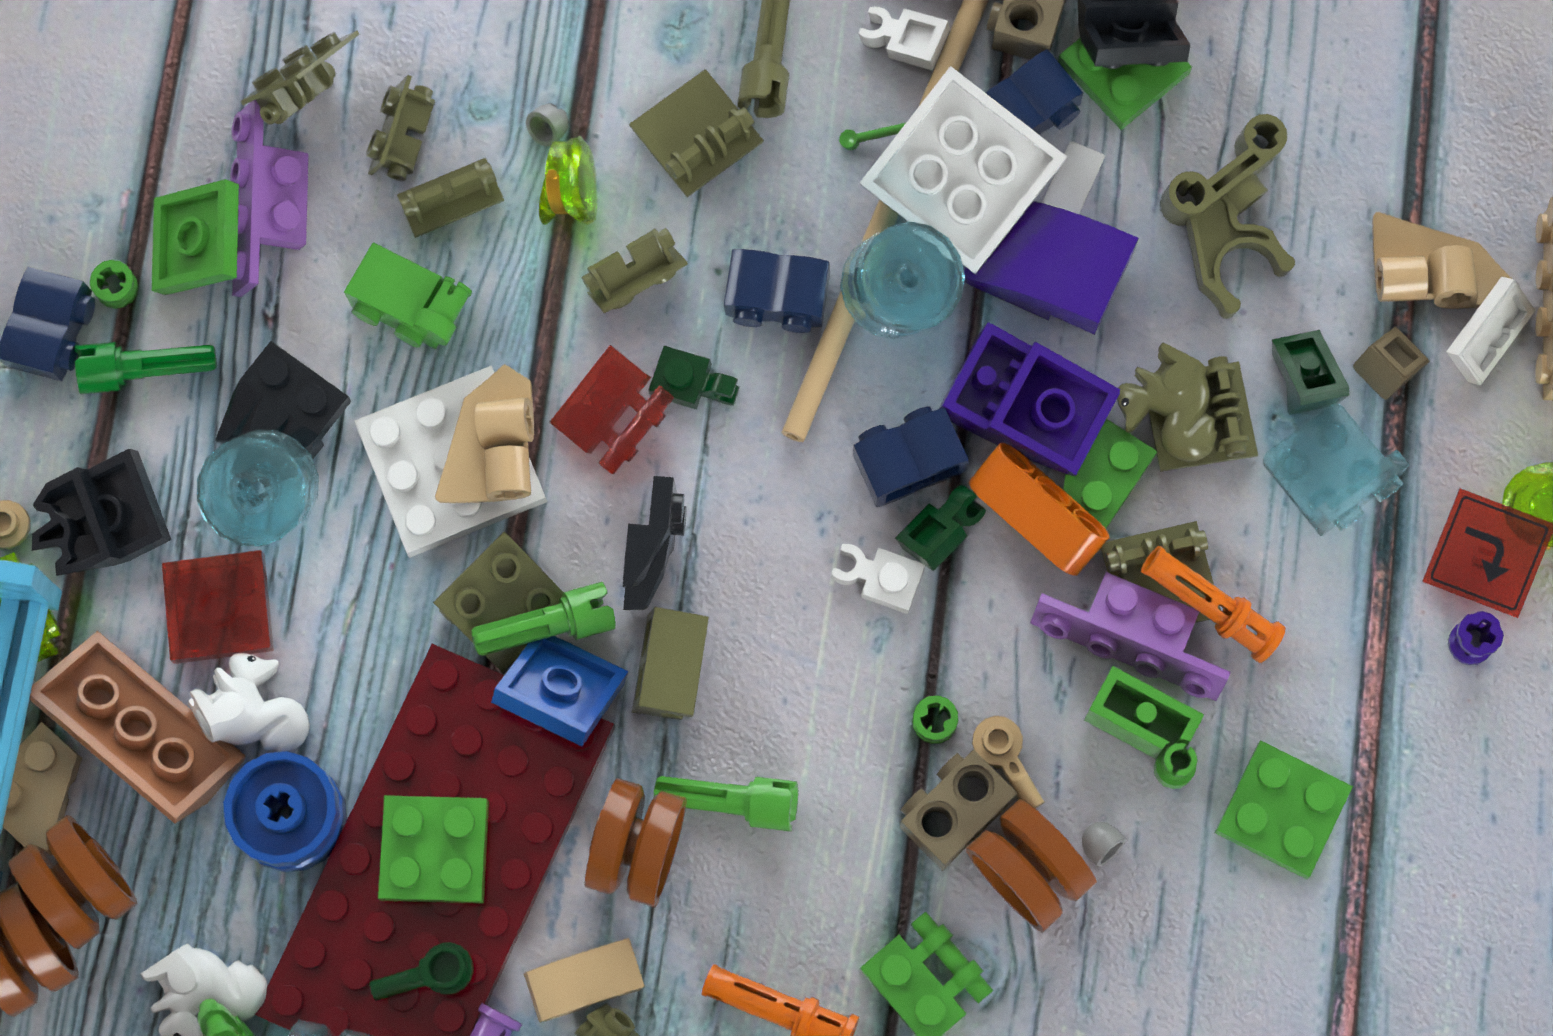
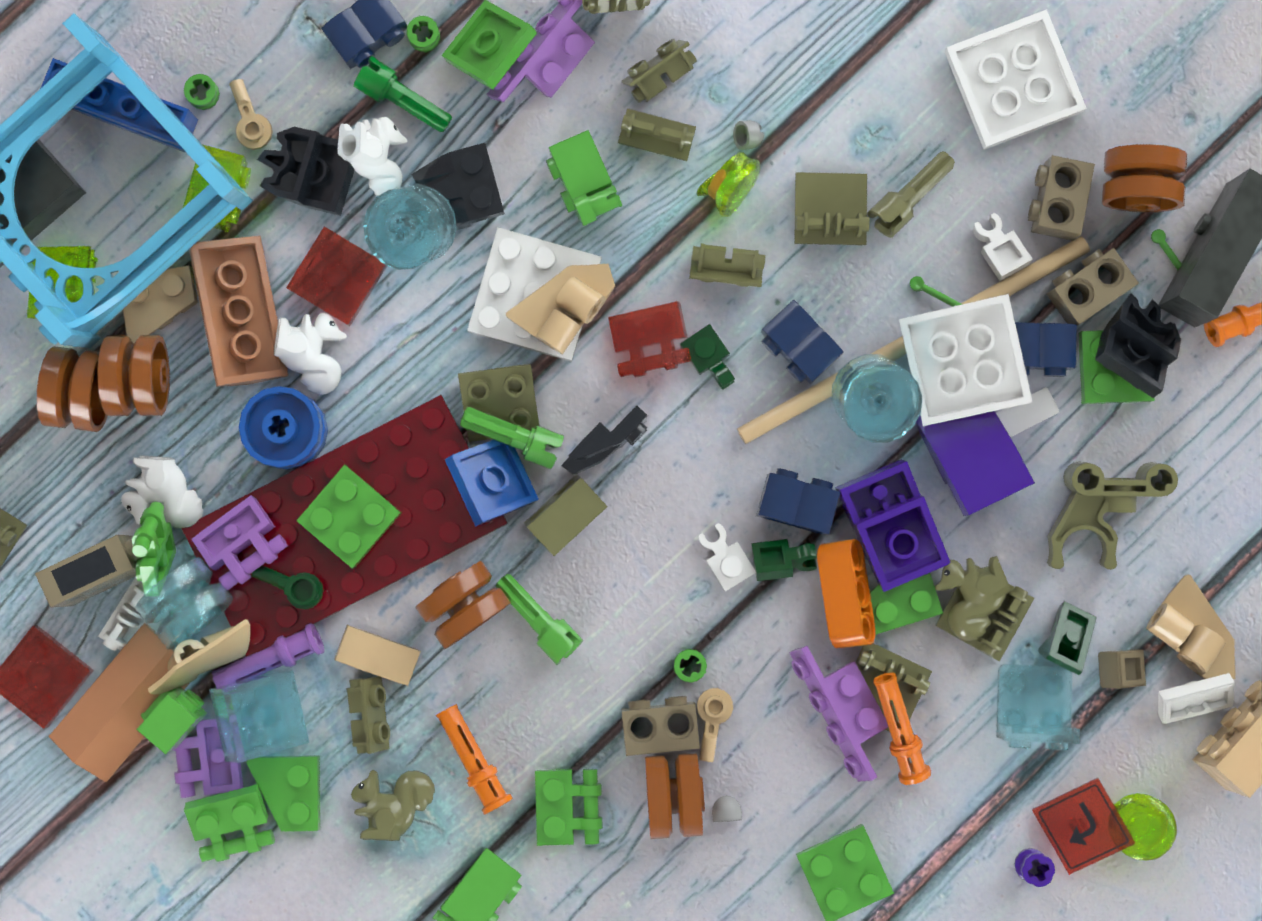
camera: 30 degrees right, 10 degrees up
bright green hinge [1084,666,1204,789] -> none
none -> medium lavender plate [192,495,288,590]
none -> white animal [338,117,407,199]

